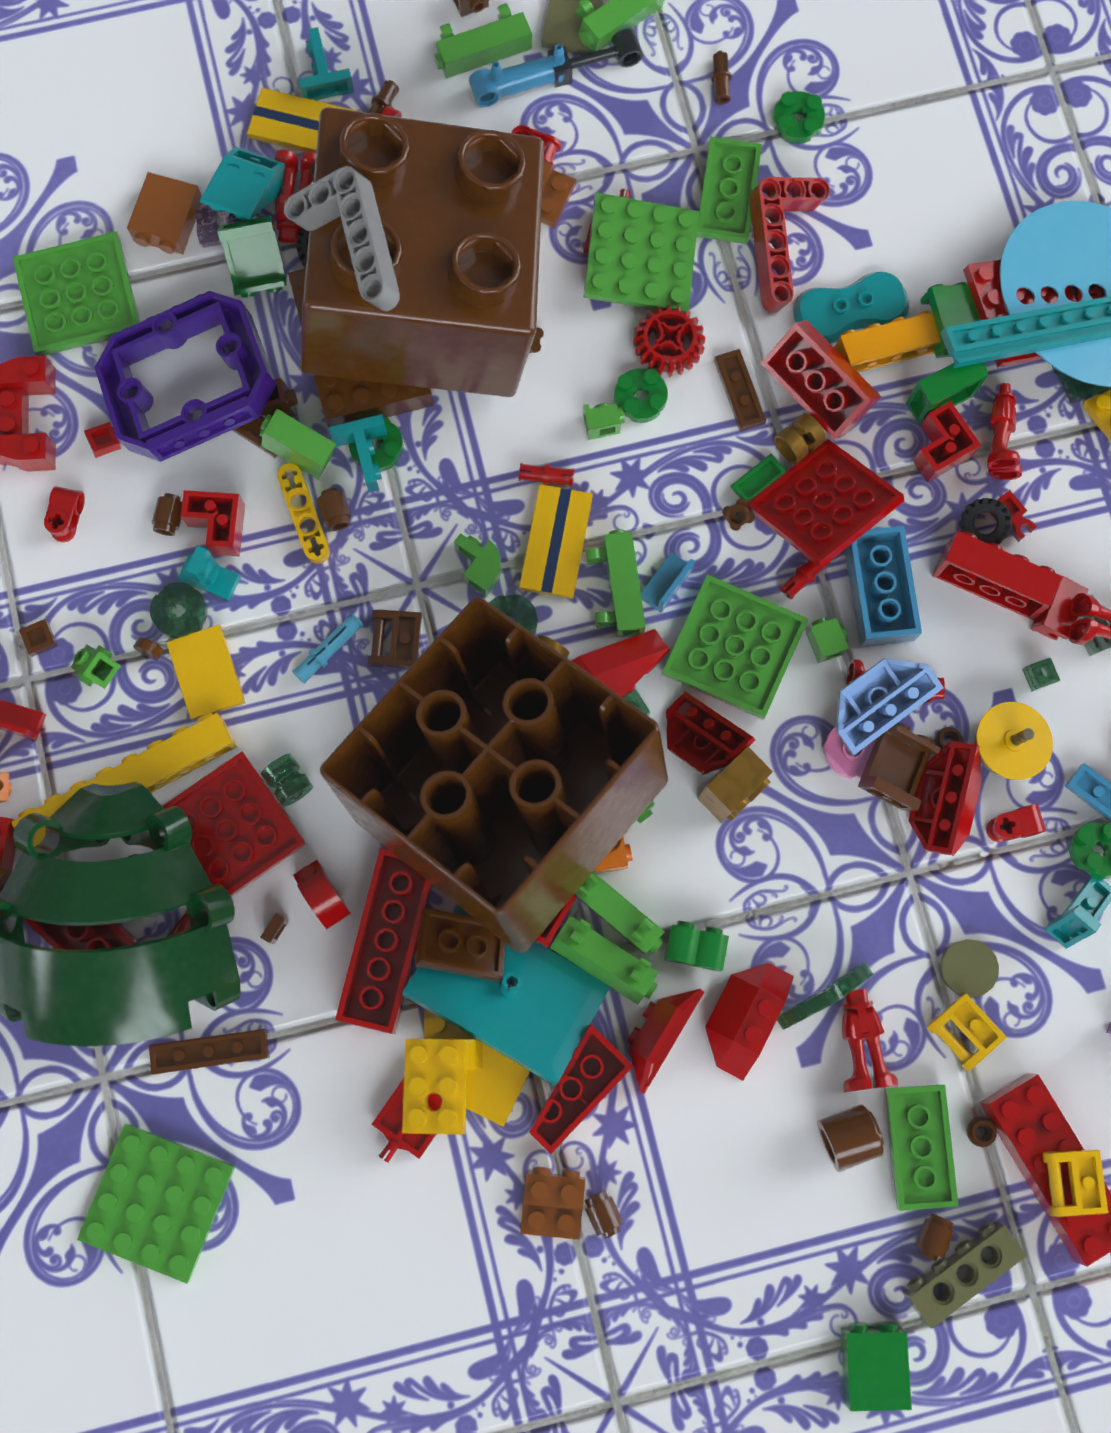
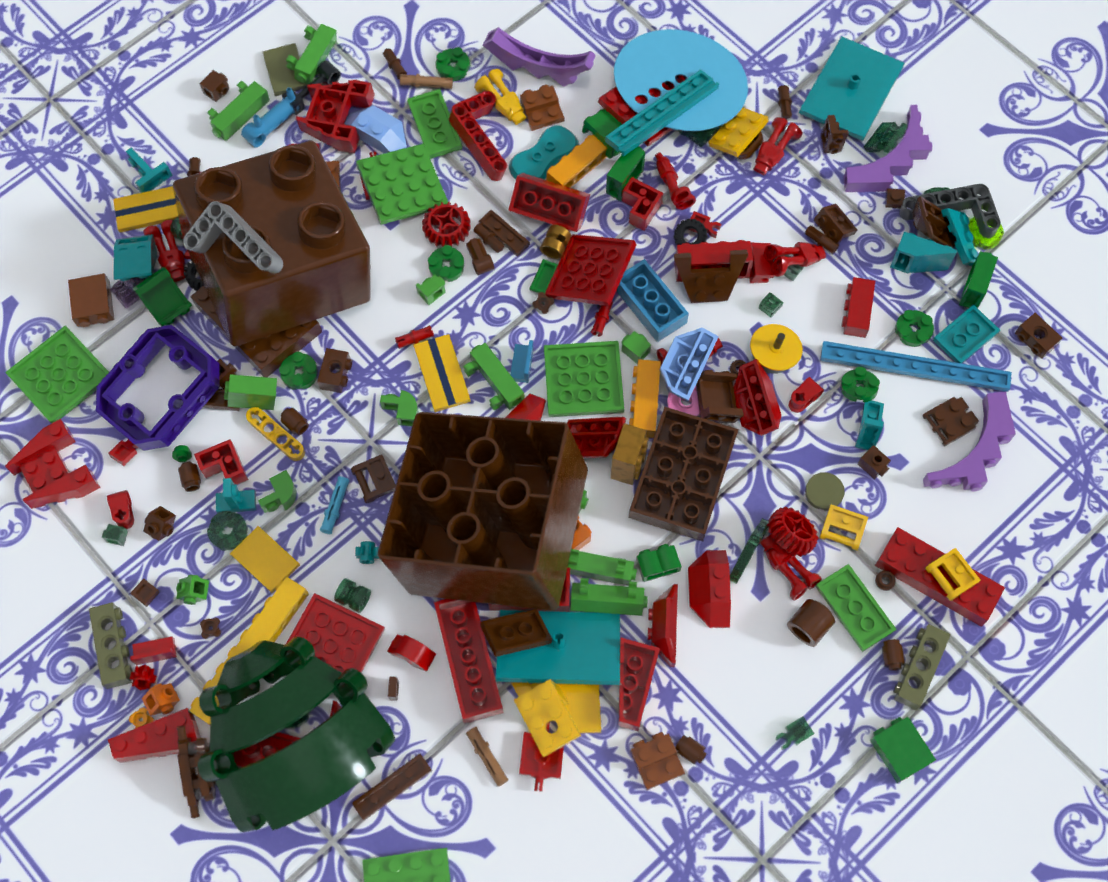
camera: 25 degrees left, 10 degrees down
reddish brown tile [133,637,163,660] -> none
teal bracket [329,414,387,492] -> none
none -> clear green piece [102,524,128,546]
none -> reddish brown brick [143,506,176,541]
none -> green plate [172,445,192,462]
none -> reddish brown plate [200,617,221,639]
none -> bright green brick [258,470,297,513]
none -> red wedge [296,80,375,153]
none -> reddish brown brick [317,348,353,393]
none -> light blue wedge [344,105,407,153]
none -> teal gear [355,541,379,564]
none -> medium nougat pin [400,74,453,89]
none -> medium nougat pin [465,727,509,787]
none -> reddish brown piece [466,238,495,276]
none -> reddish brown axle [473,223,504,253]
none -> yellow piece [474,69,526,125]
none -> medium lavender arch [482,27,596,87]
none -> dark orange plate [520,85,565,131]
none -> reddish brown brick [628,407,739,541]
none -> light orange brick [629,359,661,438]
none -> reddish brown wing [674,250,748,303]
none -> red gear [767,506,819,557]
none -> clear green plate [775,716,815,750]
none -> reddish brown brick [857,445,891,480]

